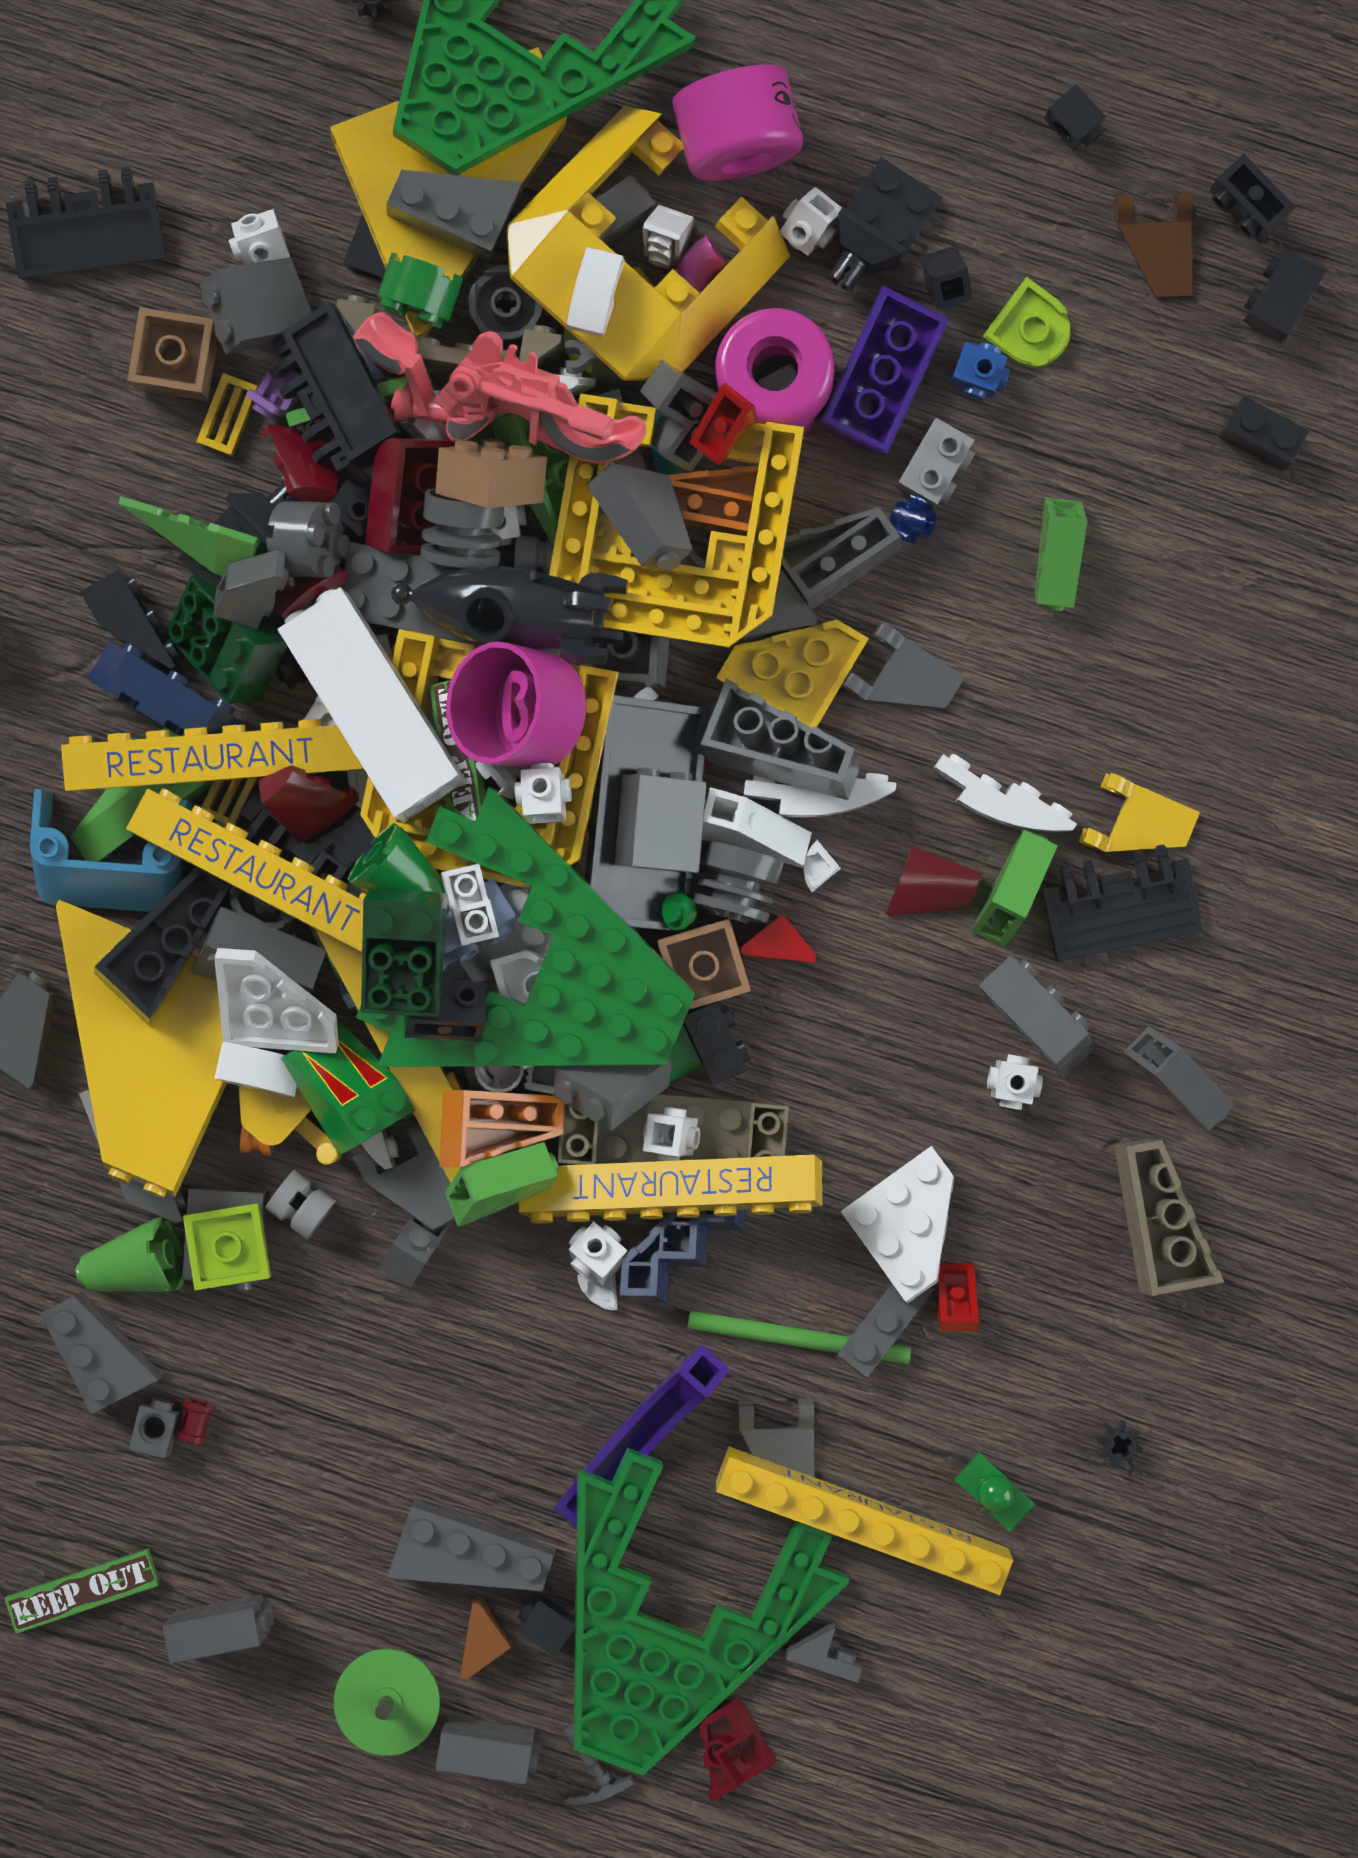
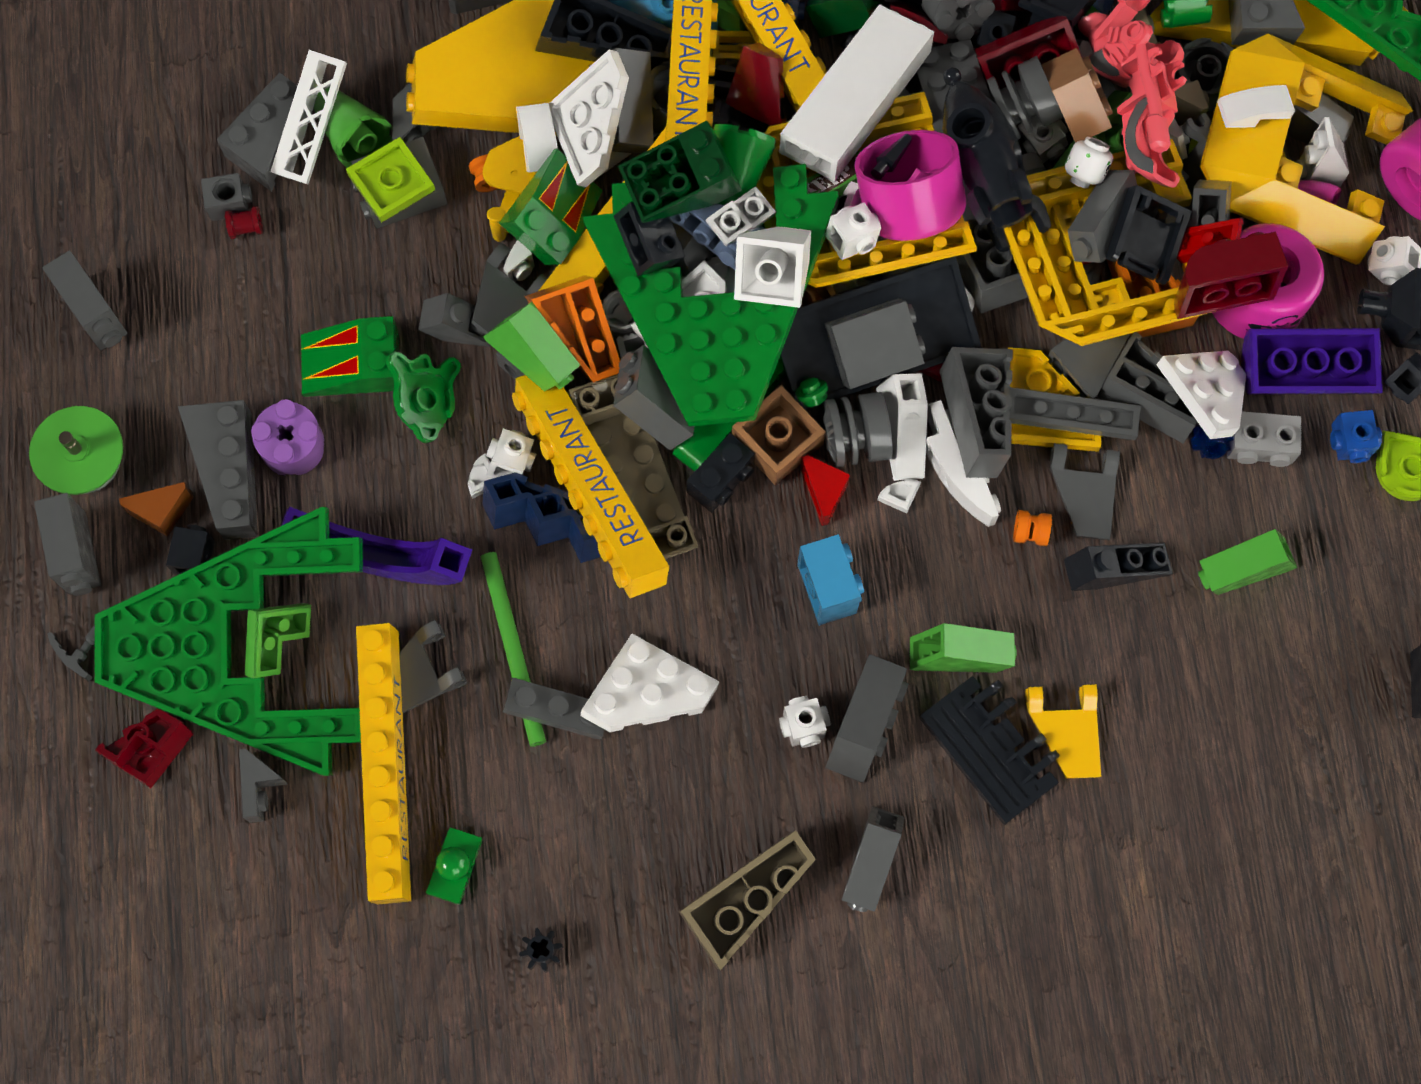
camera: 65 degrees right, 15 degrees down
tile [4,1548,160,1634] -> none
light grey wheel [265,1170,336,1240] -> none
white brick [643,1107,700,1161] -> none
dark red slope [885,846,983,916] -> none
white slope [932,754,1077,833] -> none
red slope [936,1264,979,1332] -> none
none -> bright green brick [245,603,311,678]
none -> medium lavender brick [251,399,324,476]
none -> white fence [270,50,347,185]
none -> green slope [301,316,399,397]
none -> green tile [385,351,461,443]
none -> white slope [734,226,811,308]
none -> dark azure brick [797,534,864,626]
none -> black bar [871,134,912,180]
none -> dark grey plate [1009,387,1141,441]
none -> orange wheel [1013,509,1052,547]
none -> black slope [1064,543,1173,591]
none -> white head [1065,137,1113,188]
none -> black container [1106,185,1192,285]
none -> white plate [1156,350,1246,439]
none -> dark red brick [1174,231,1288,319]

